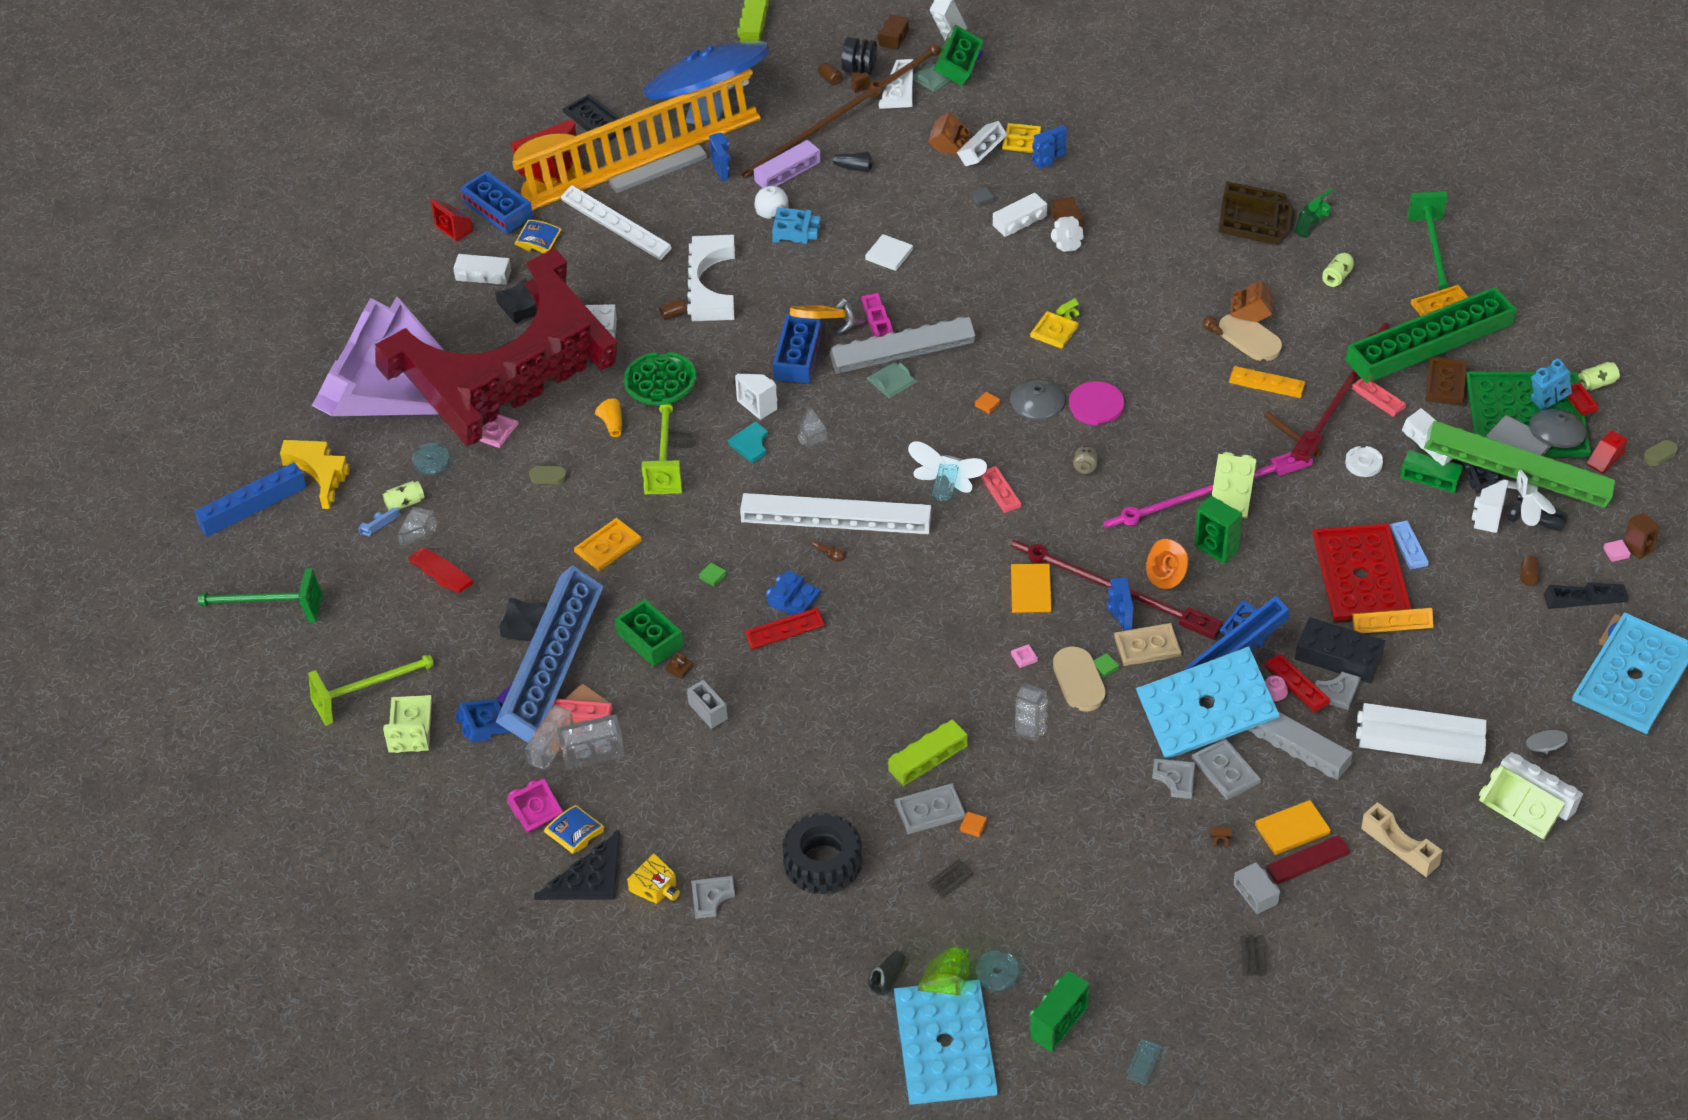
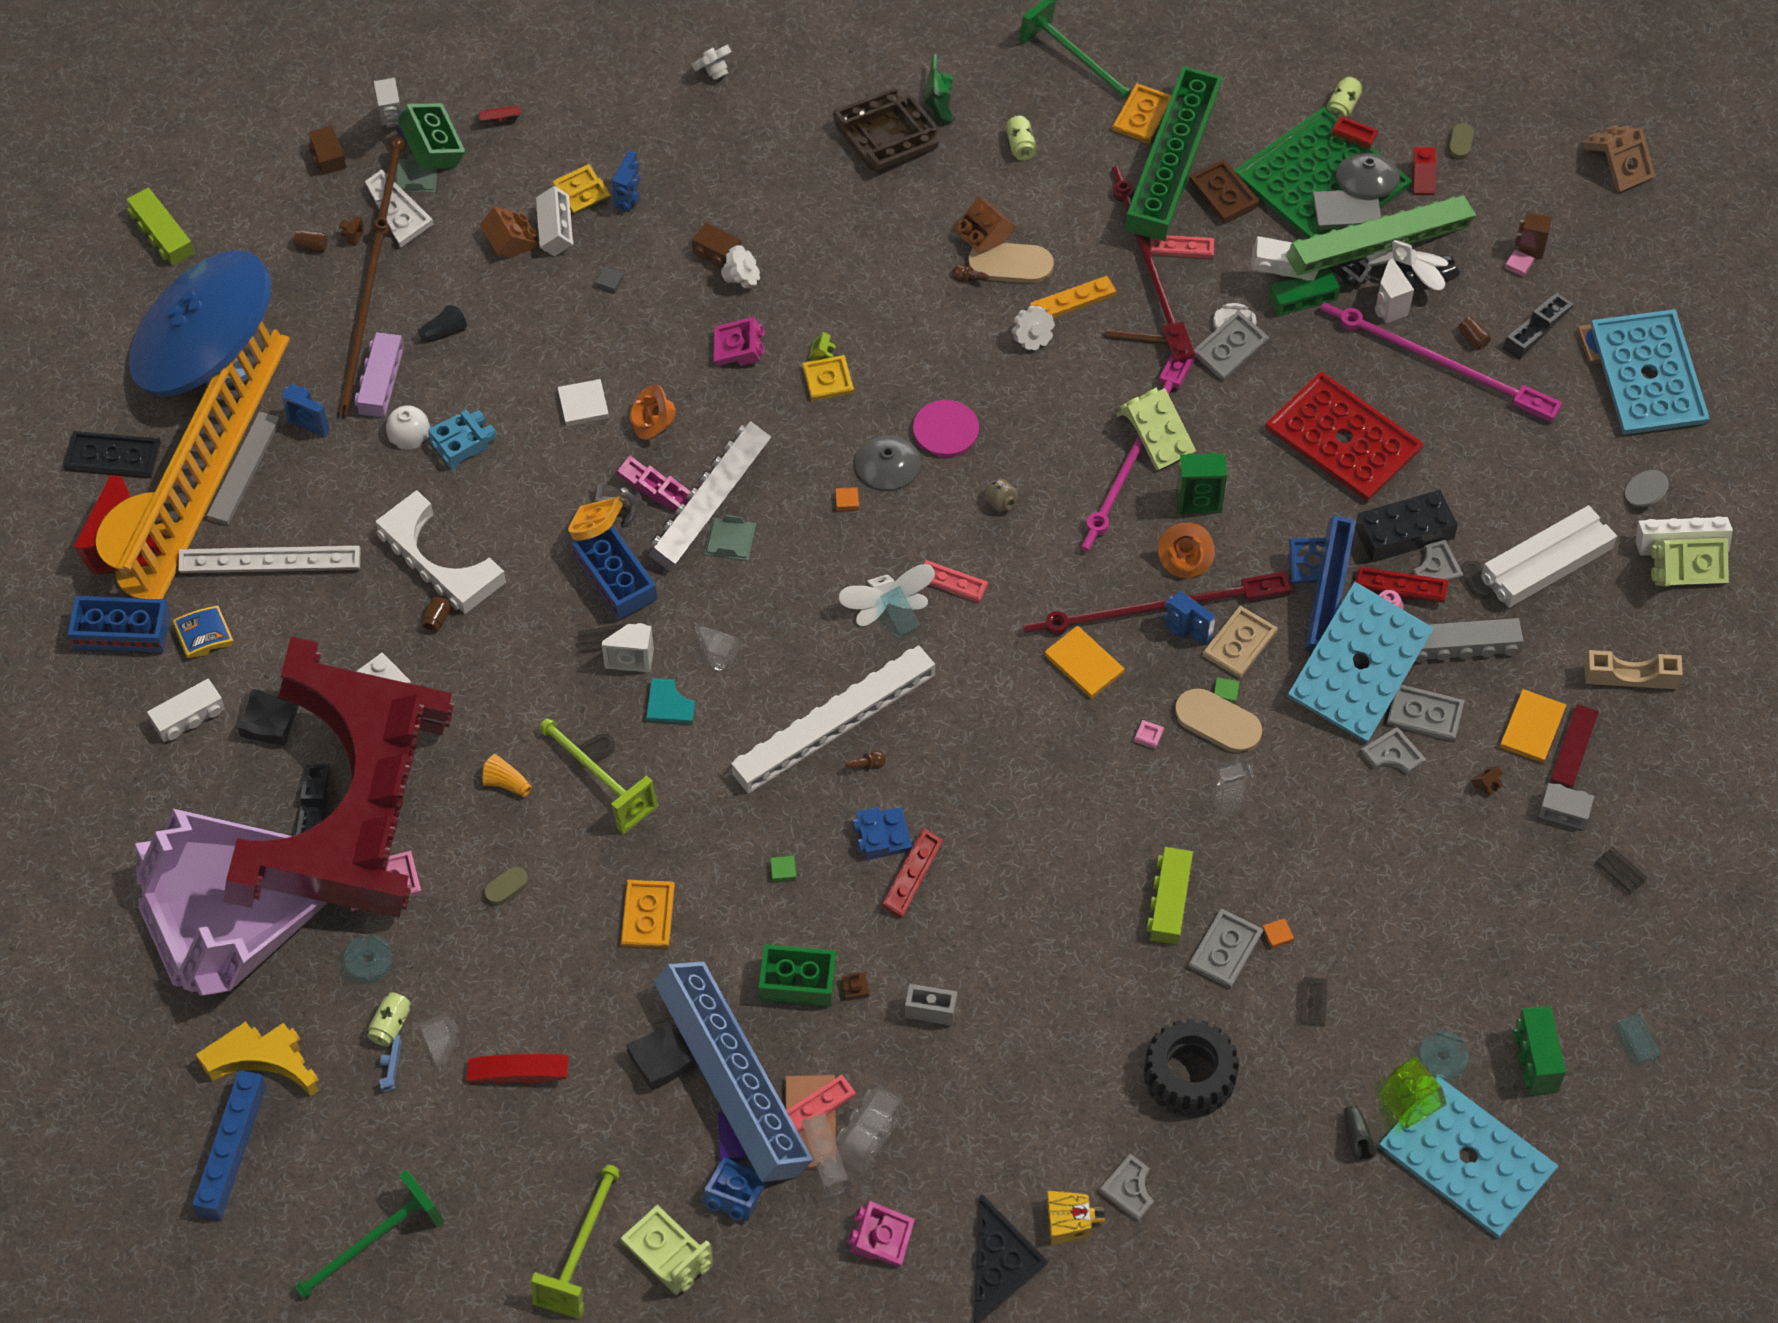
camera: 45 degrees left, 10 degrees up
red slope [430,199,473,242] -> none
slope [544,805,604,854] -> none
green brick [624,352,696,406] -> none
black wheel [841,37,877,75] -> none
white brick [993,193,1047,237] -> none
light orange plate [1352,608,1433,633] -> none
light blue tile [1389,520,1429,570] -> none
dark azure hips [1531,358,1572,410] -> none
none -> red plate [479,105,521,122]
none -> orange hat [630,385,676,440]
none -> white plant [691,45,732,80]
none -> dark pink plate [714,317,765,366]
none -> white plant [1012,305,1055,350]
none -> light grey tile [1194,310,1269,381]
none -> dark pink bar [1321,302,1563,423]

